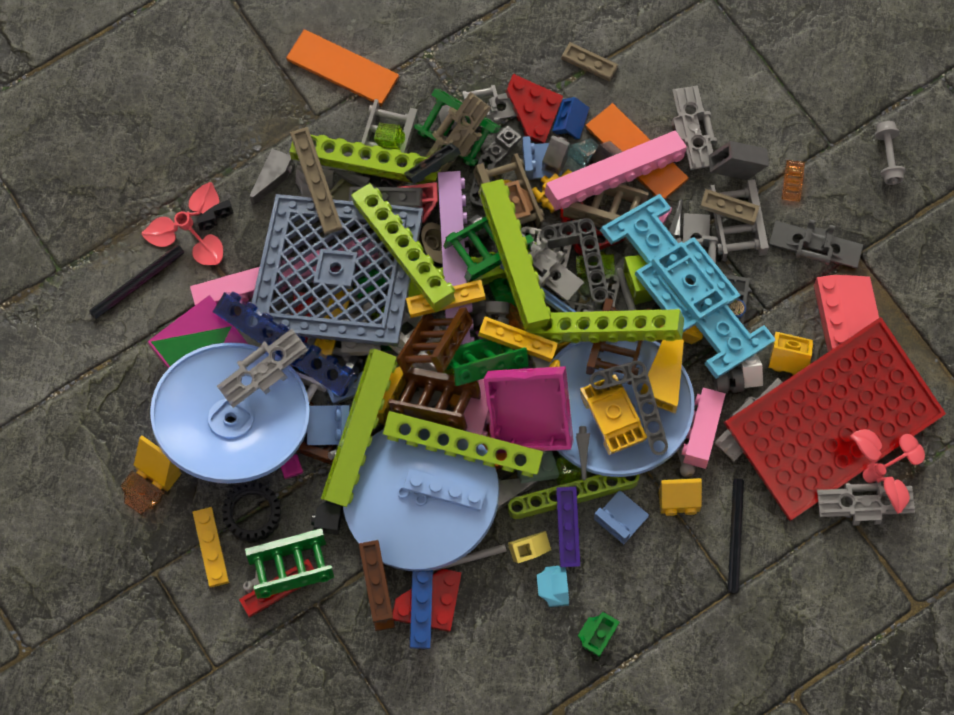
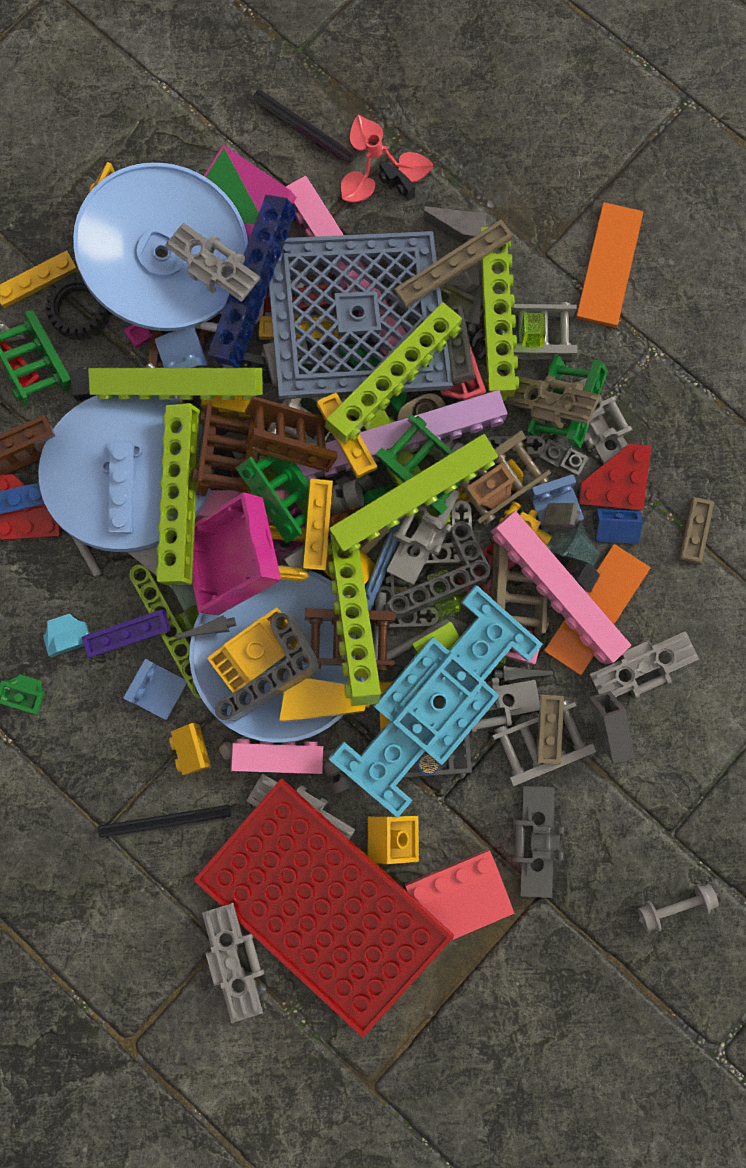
camera: 75 degrees right, 10 degrees up
clear orange slope [120,471,164,514] -> none
black plate [404,143,461,184] -> none
light yellow slope [508,531,551,563] -> none
white slope [738,354,763,388] -> none
clear orange slope [782,160,805,202] -> none
coral plant [850,429,925,514] -> none

